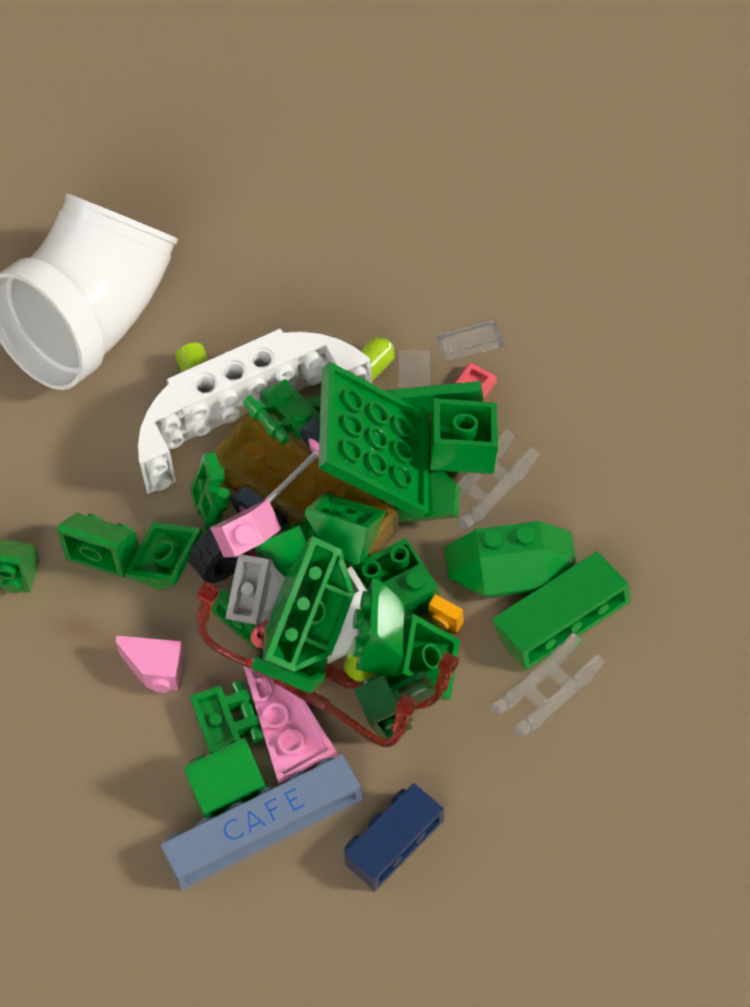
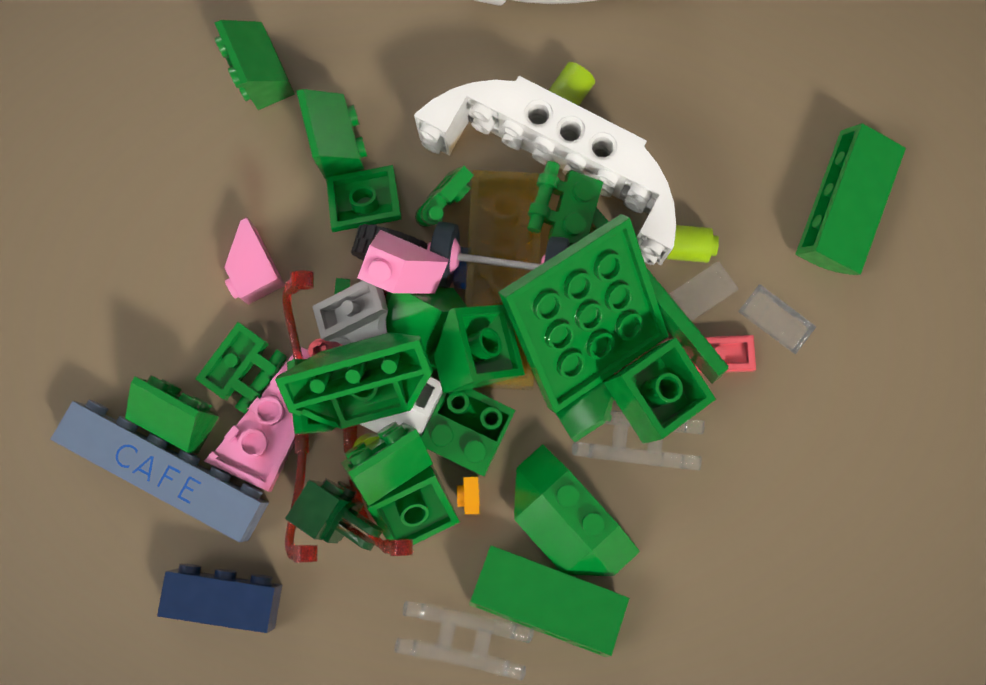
camera: 55 degrees right, 20 degrees up
none -> green brick [795,123,906,275]

